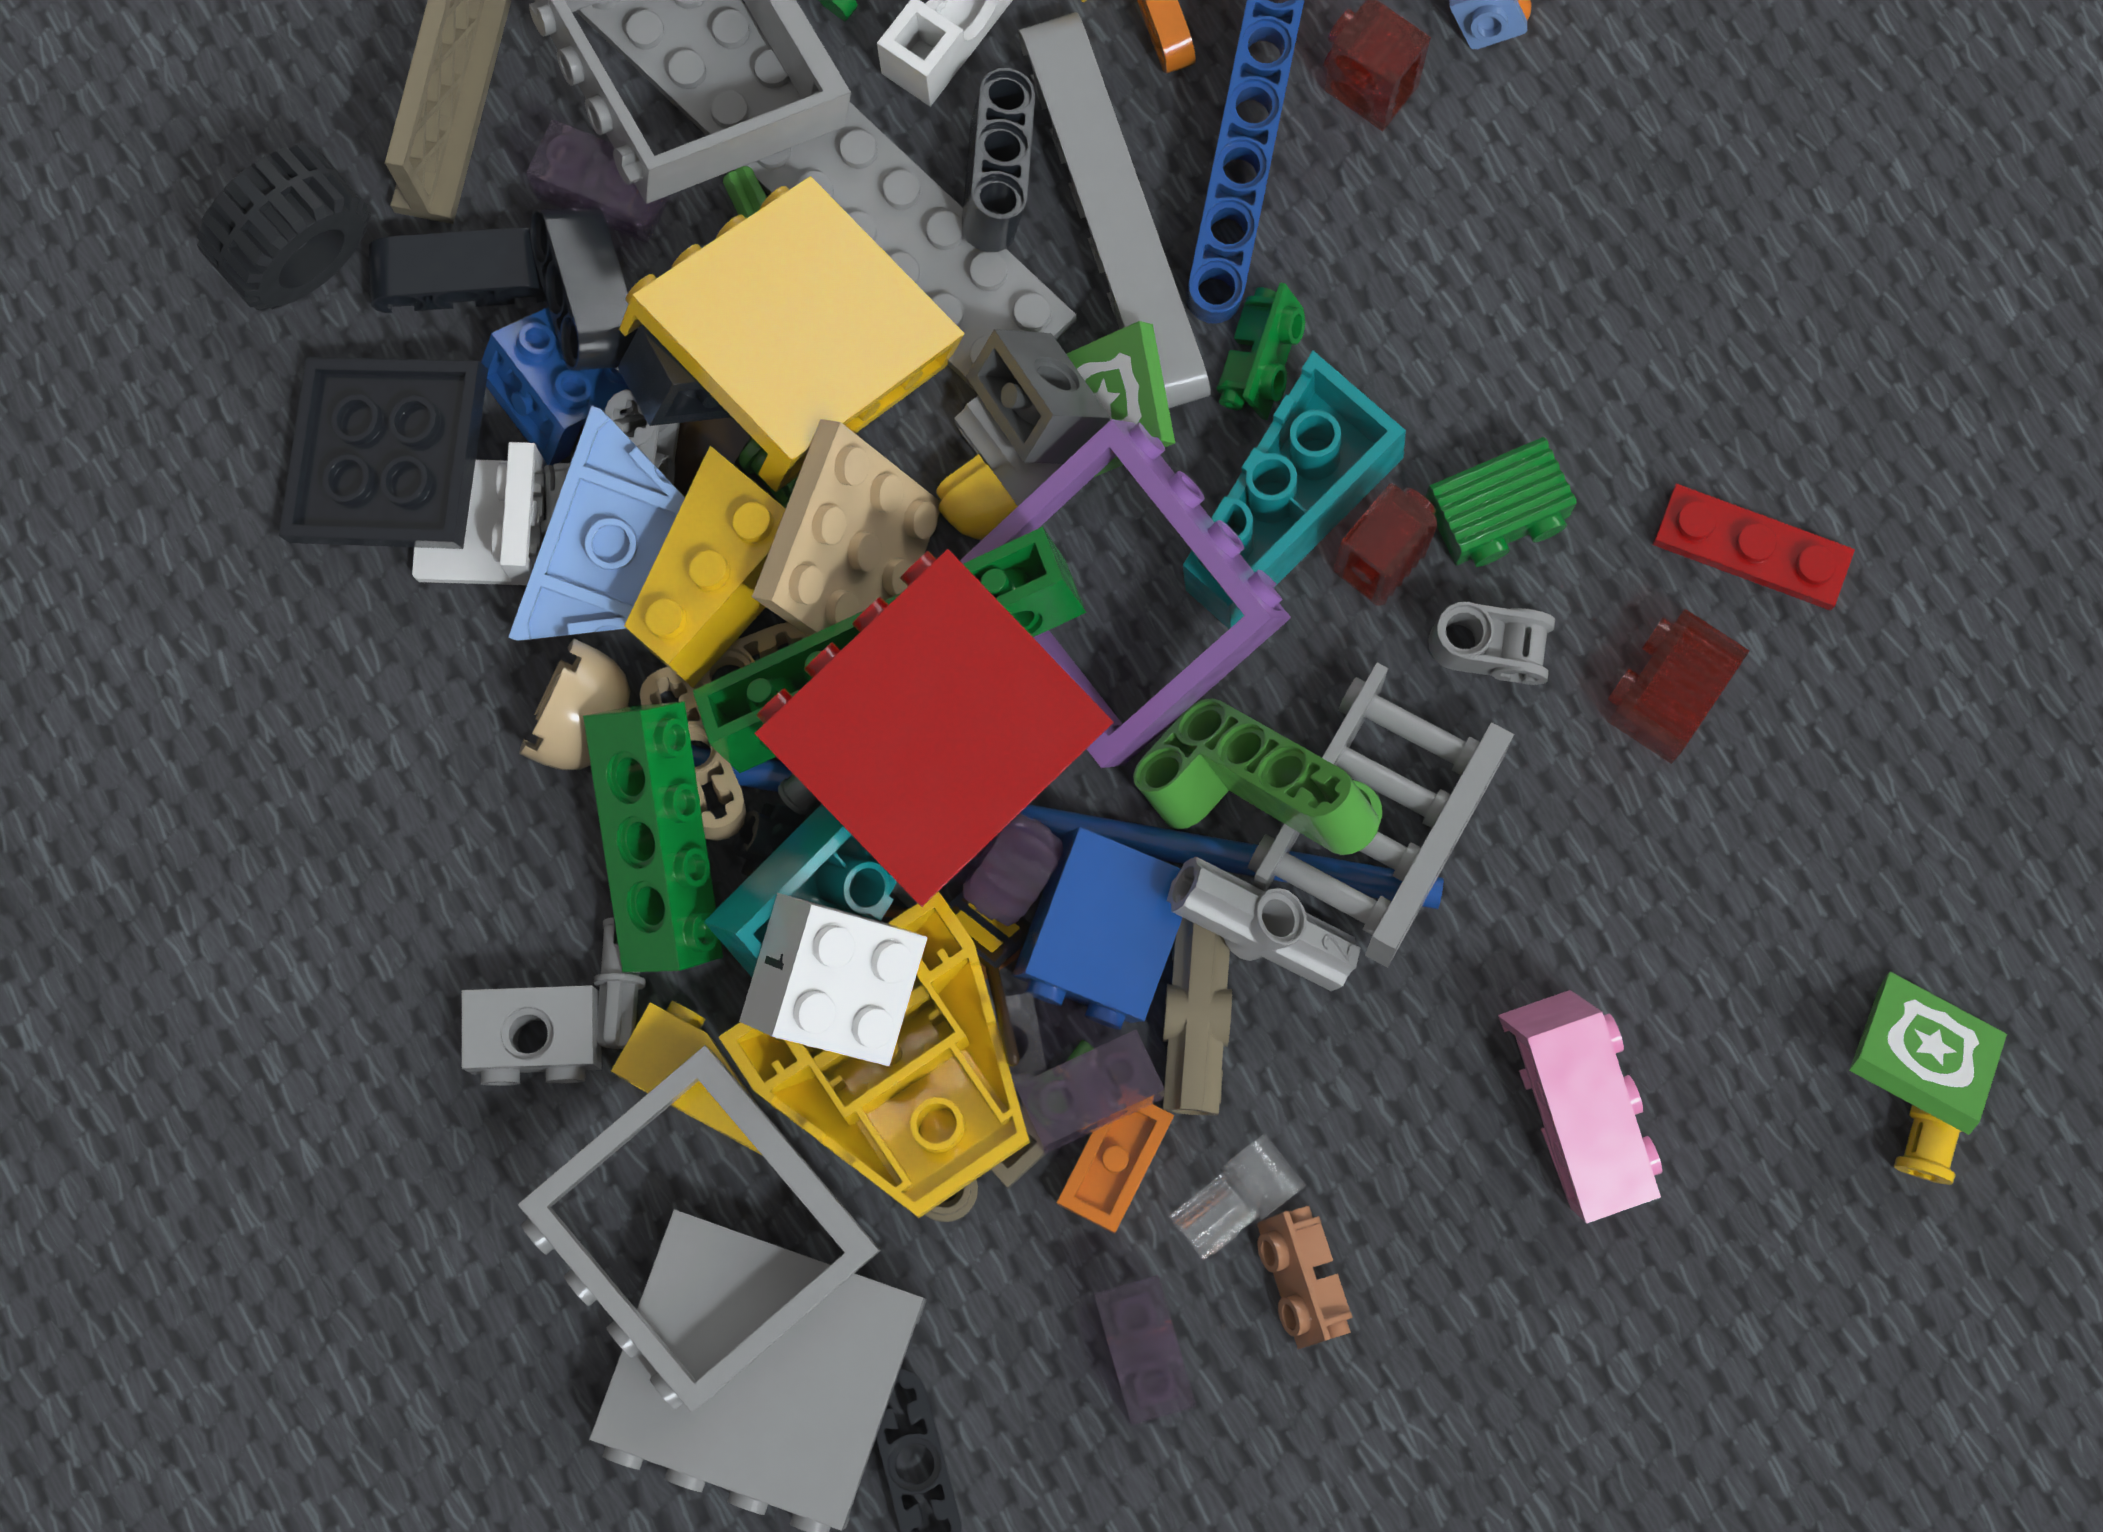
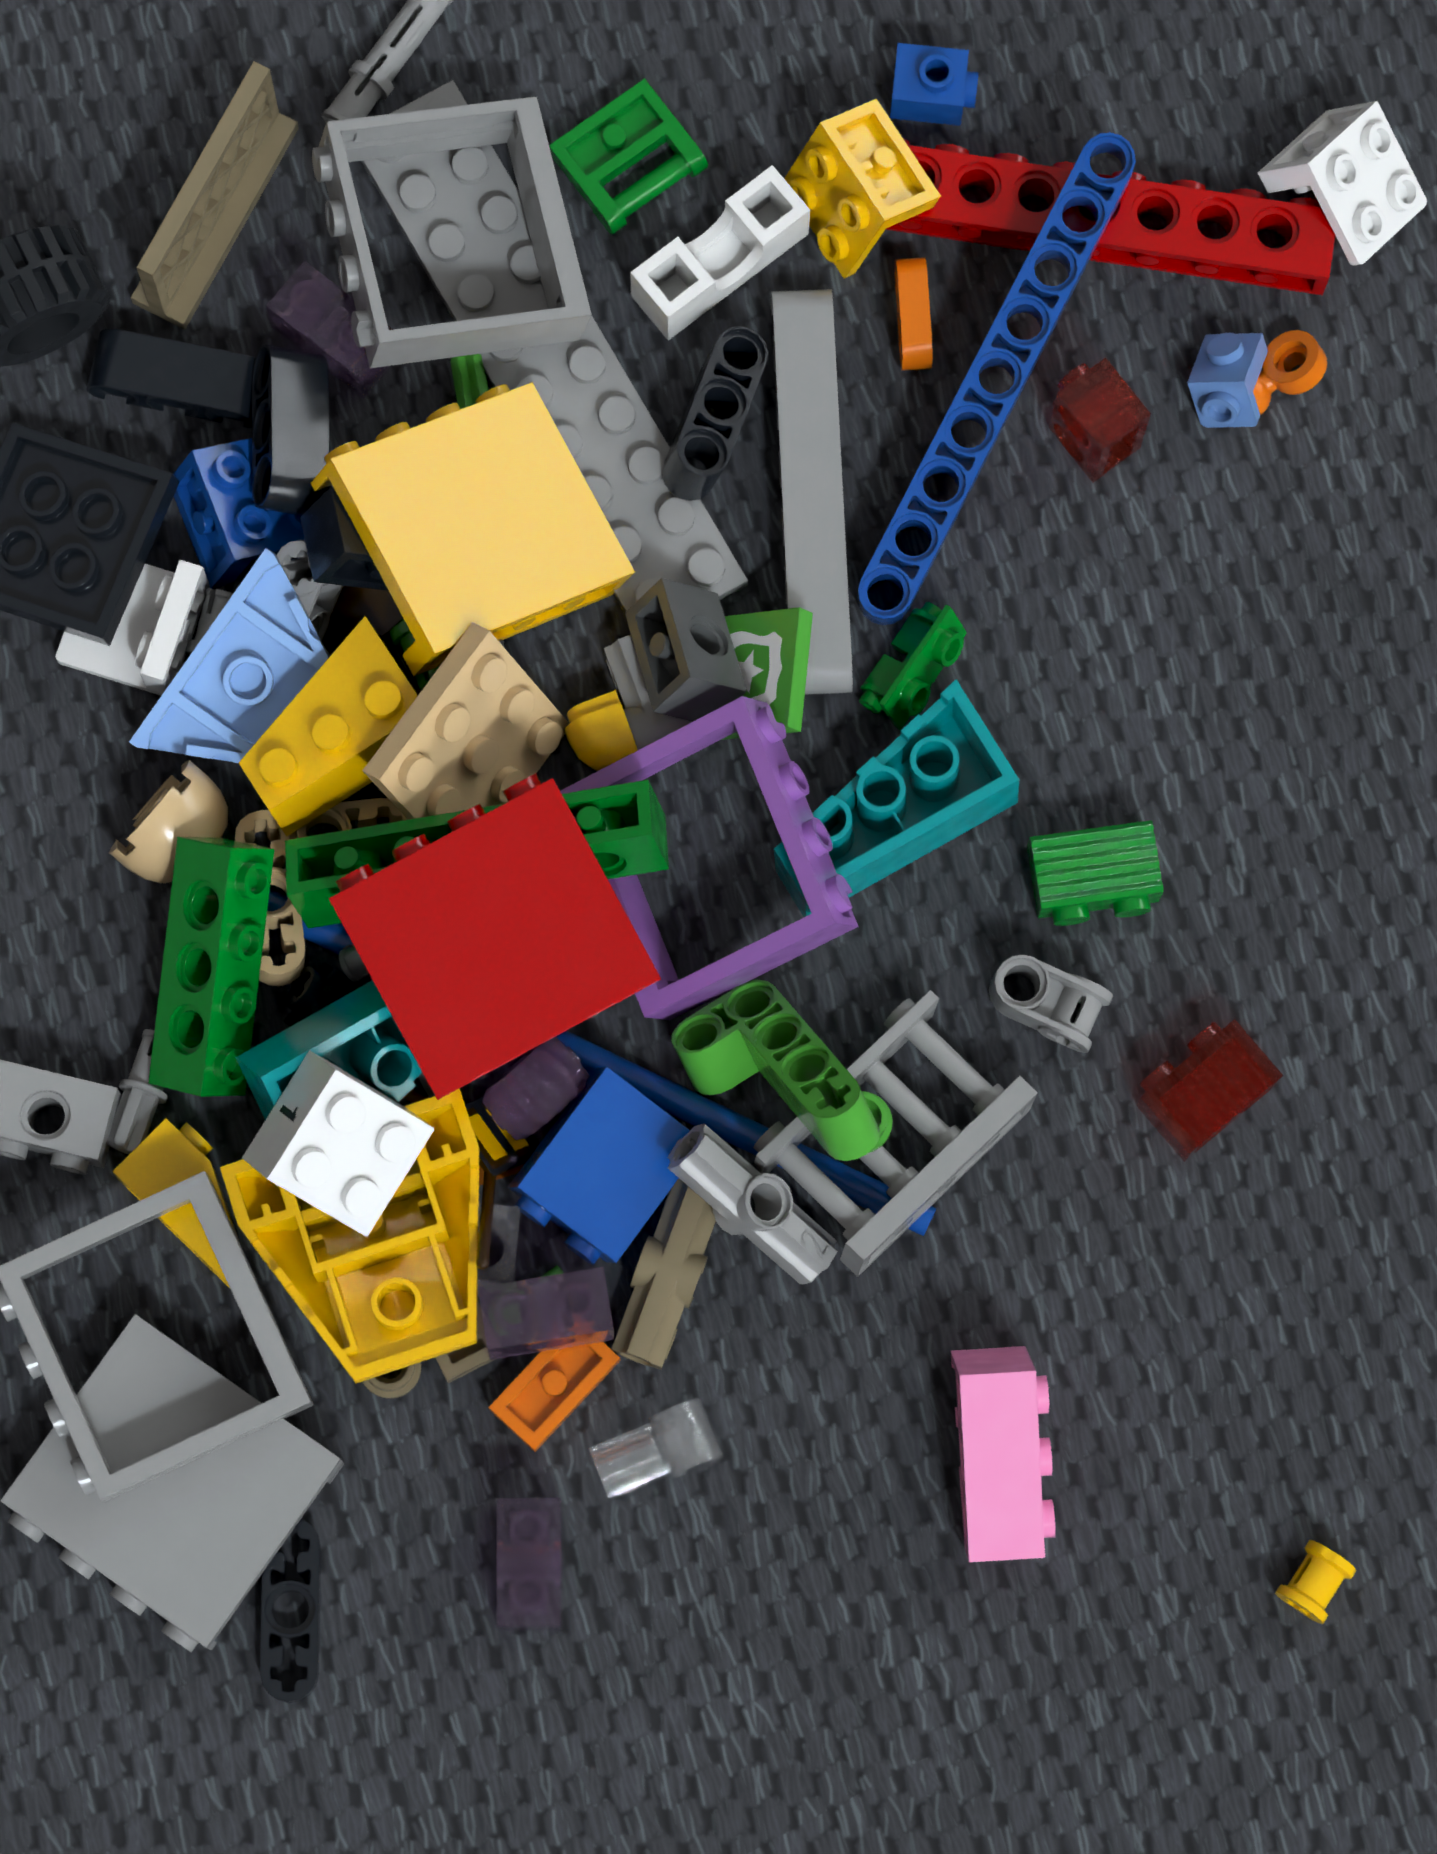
camera: 10 degrees right, 0 degrees up
nougat hinge [1257,1206,1353,1349] -> none
clear red brick [1333,483,1437,606] -> none
red plate [1652,483,1855,611] -> none
bright green tile [1849,972,2007,1135] -> none

